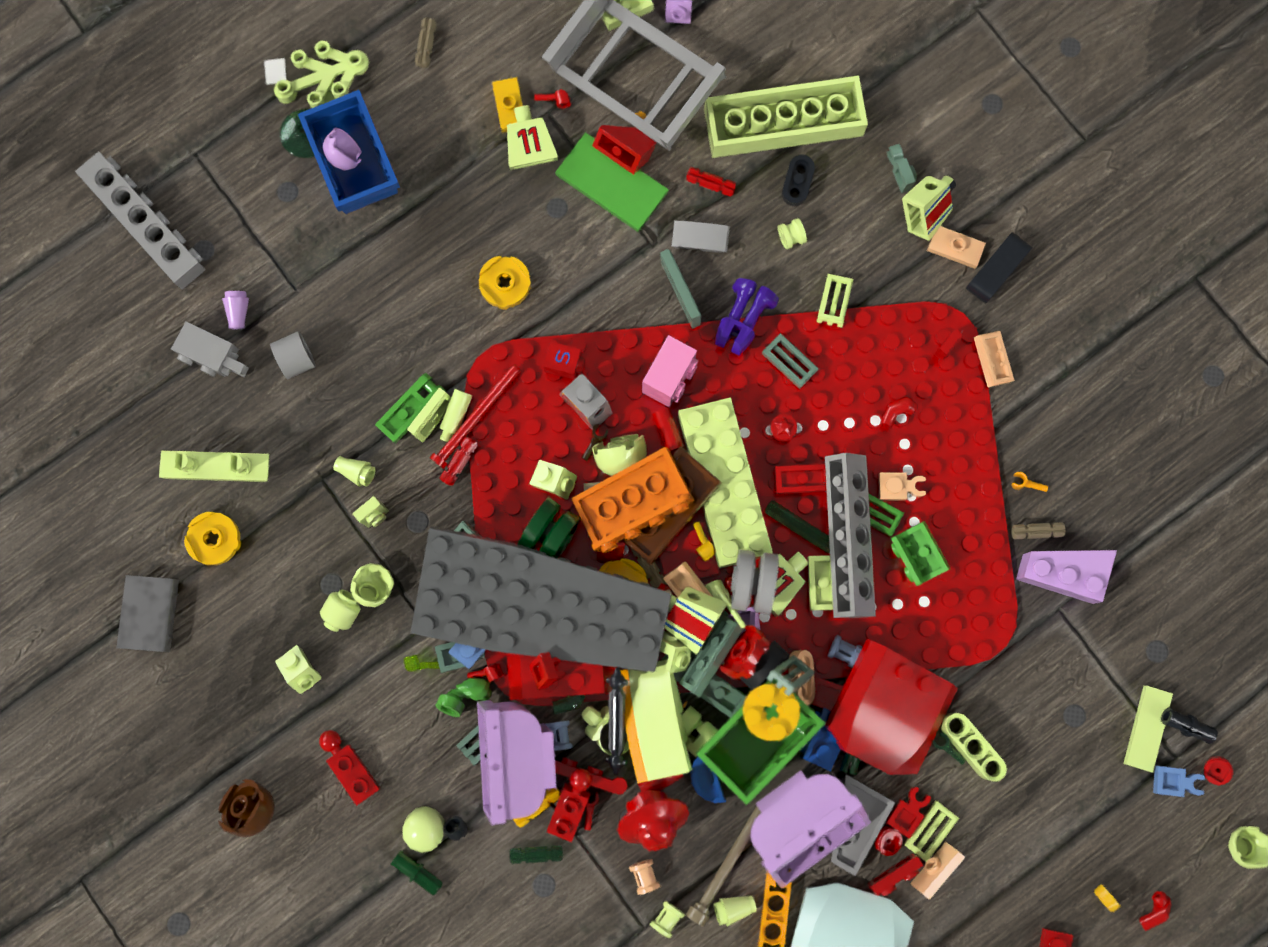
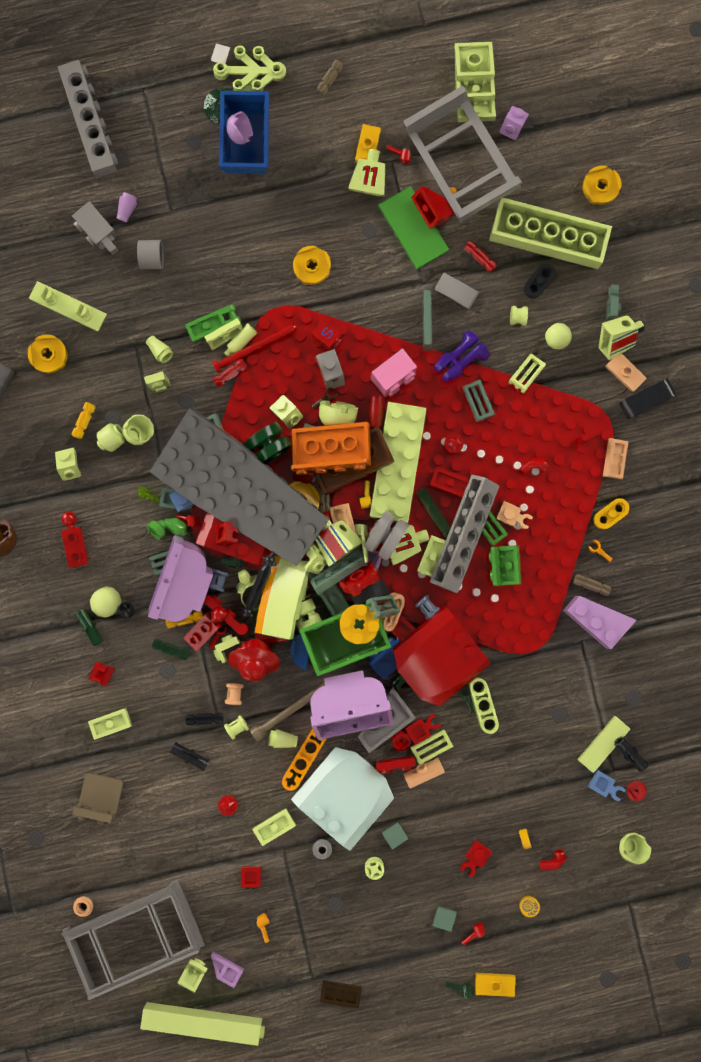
camera: 20 degrees right, 5 degrees up
none -> yellow axle [72,402,95,439]
none -> red tile [89,661,115,686]
none -> black axle [185,712,224,725]
none -> yellowish green bracket [214,634,241,664]
none -> yellowish green piece [545,323,572,349]
none -> yellow plate [582,166,622,205]
none -> yellow plate [593,499,629,529]

